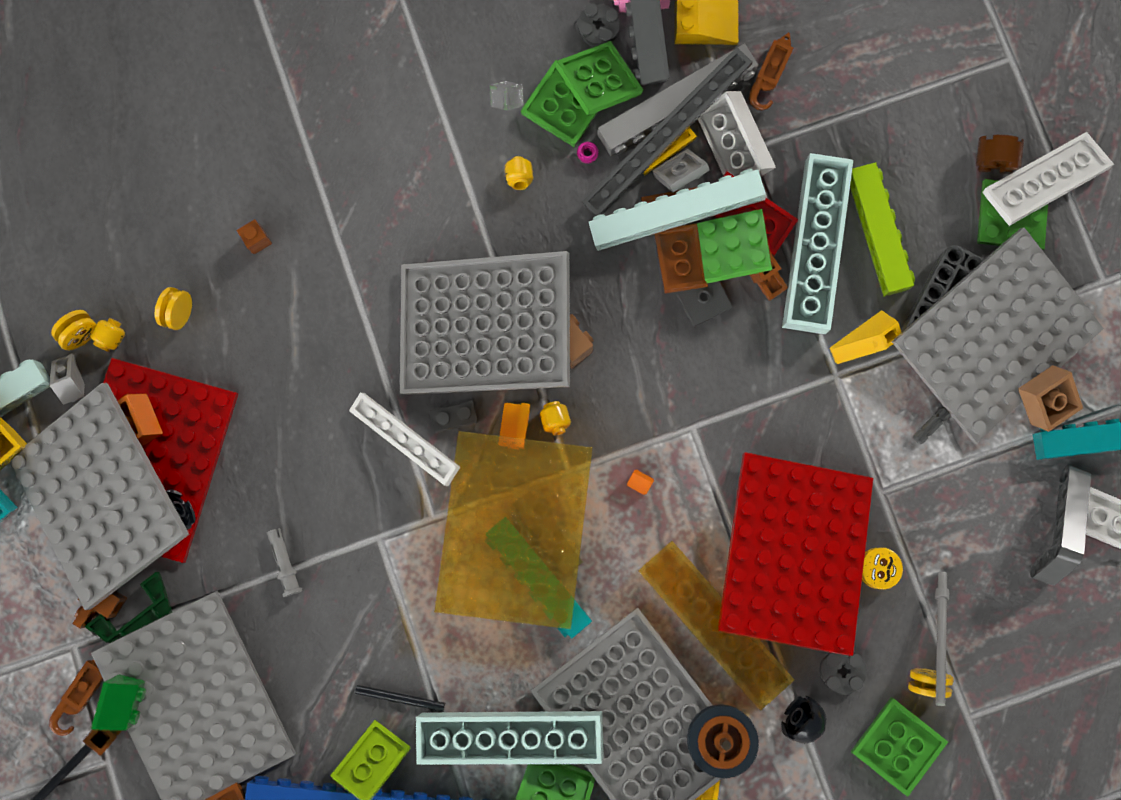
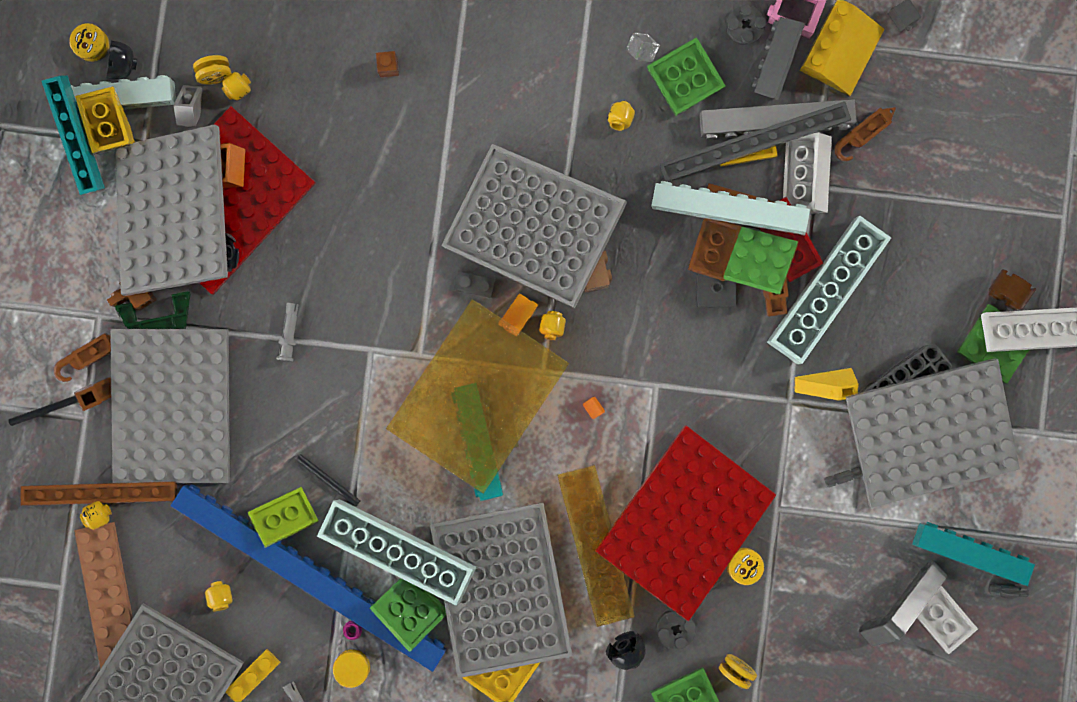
camera: 25 degrees right, 5 degrees up
green slope [91,674,146,731] -> none
yellow head [155,287,192,330] -> none
white plate [349,392,460,486] -> none
bright green plate [555,41,643,116] -> none
dark pink plate [577,142,598,163] -> none
light grey plate [652,149,710,192] -> none
wheel [687,704,759,778] -> none
lime brick [850,162,915,297] -> none
light grey bar [935,572,949,706] -> none
medium nougat brick [1018,365,1083,432] -> none

